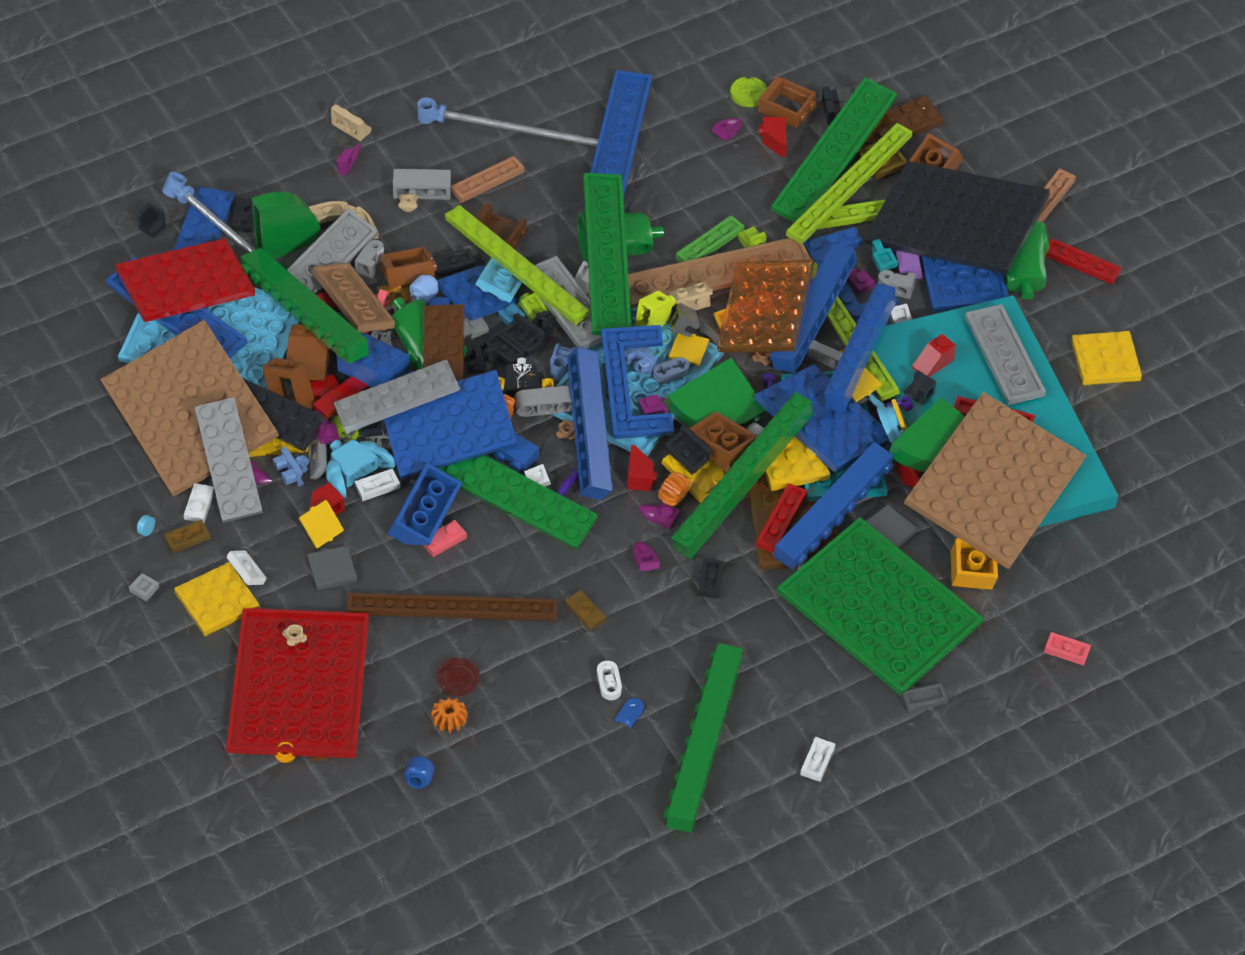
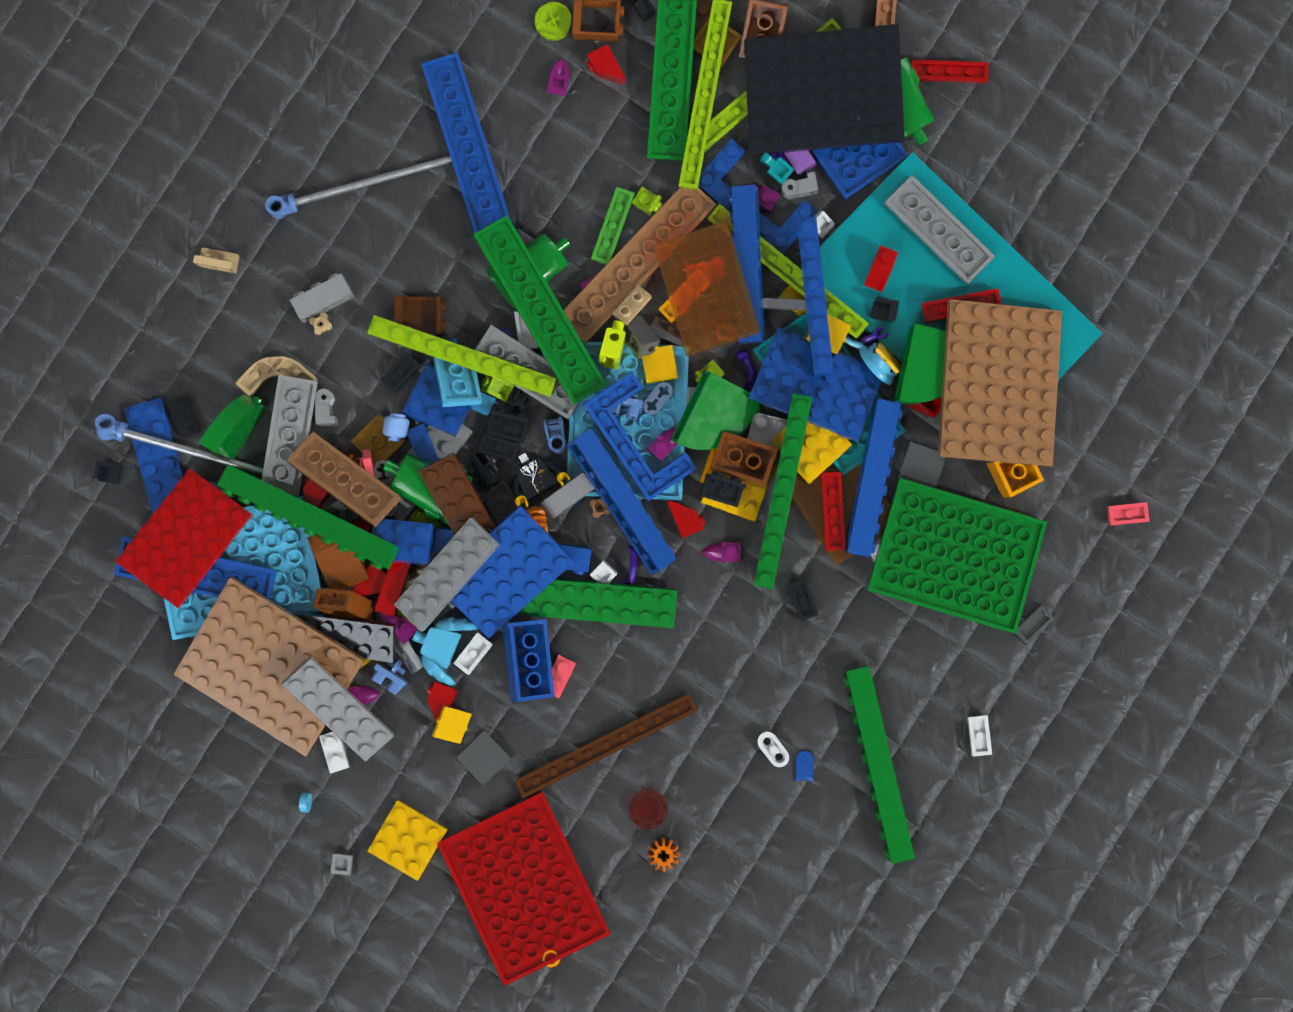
camera: 20 degrees left, 35 degrees up
pearl gold plate [164,519,211,554] -> none
white plate [227,551,267,585] -> none
tan plate [283,625,307,646] -> none
magenta plate [336,144,361,176] -> none
dark orange window [380,246,437,288] -> none
blue head [404,756,435,788] -> none
nougat plate [451,156,525,203] -> none
pearl gold plate [564,590,606,631] -> none
magenta plate [634,542,660,571] -> none
orange gear [658,471,691,508] -> none
yellow plate [1071,331,1142,385] -> none

